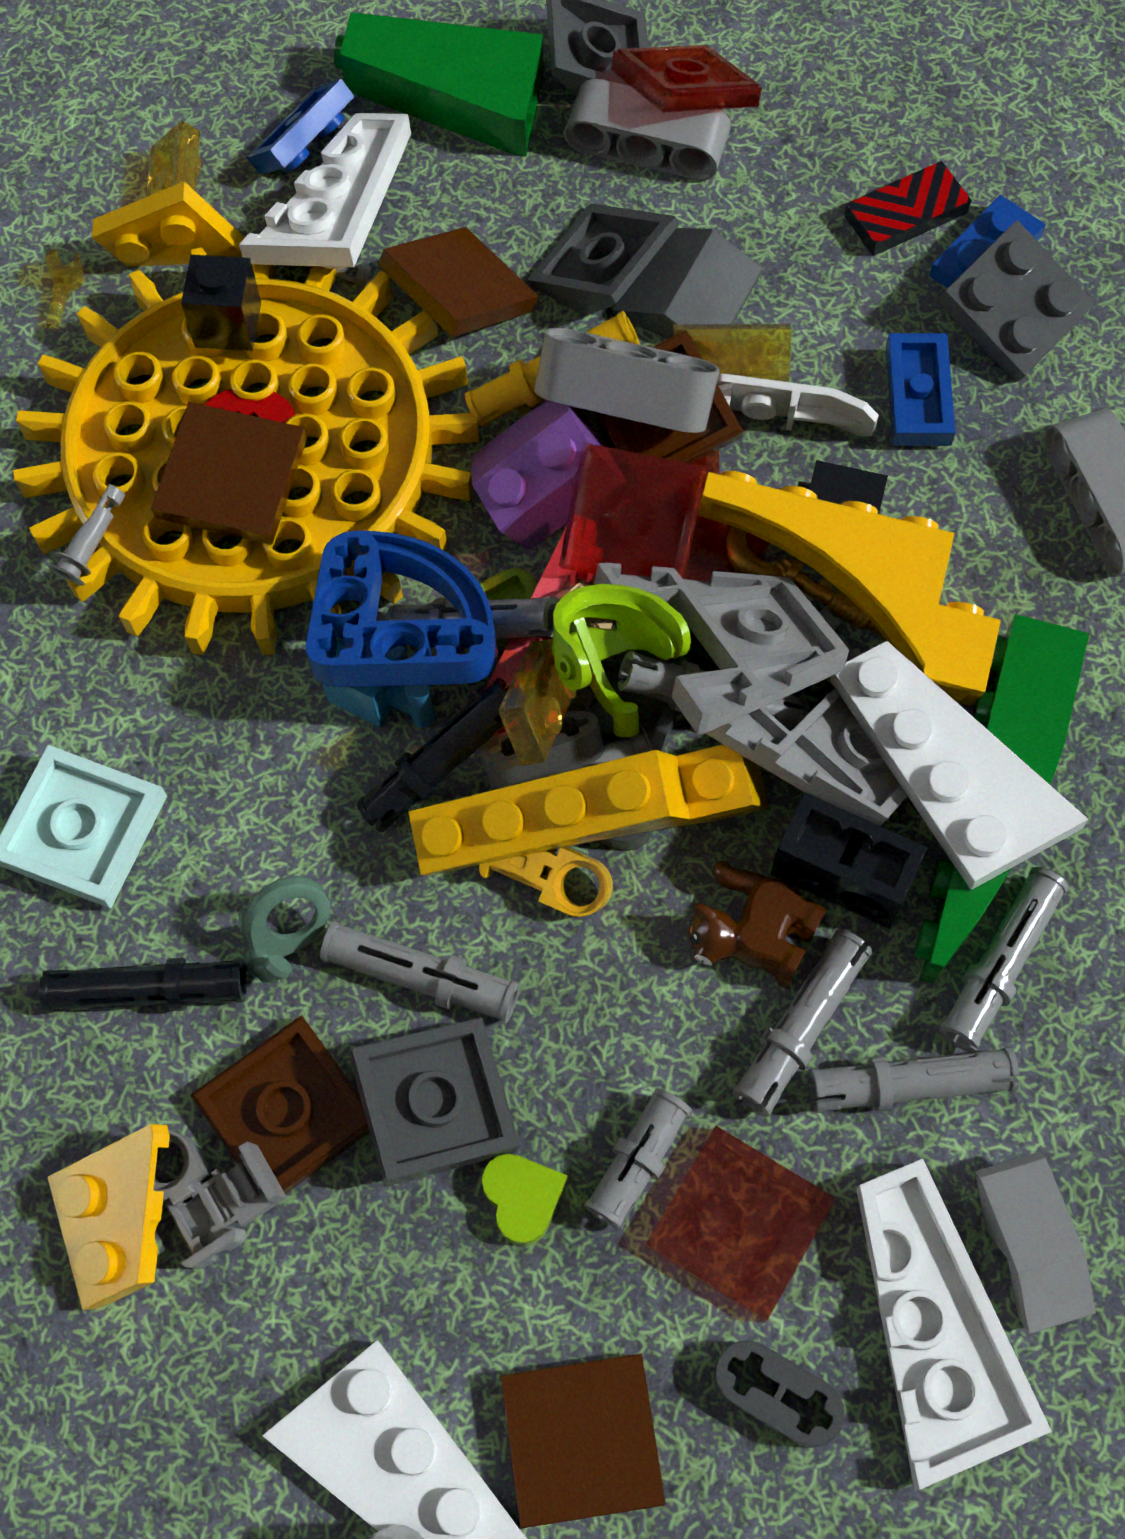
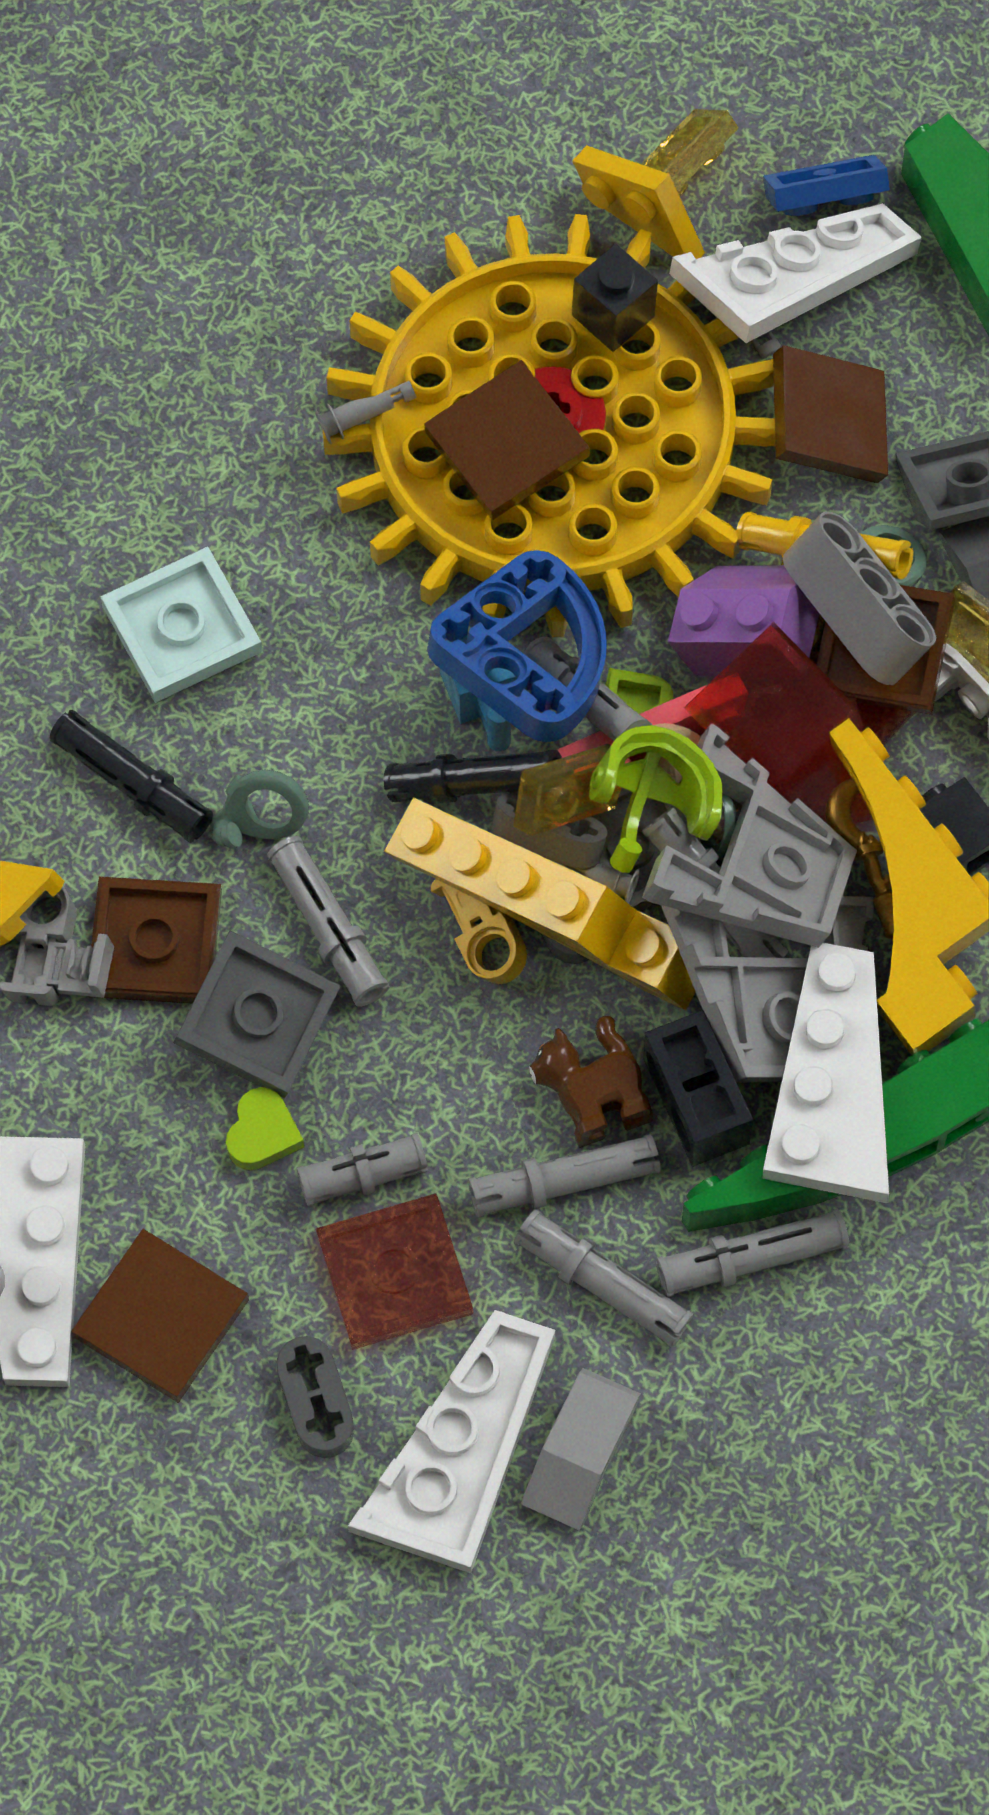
camera: 40 degrees right, 0 degrees up
clear yellow hand [45,249,85,330] -> none

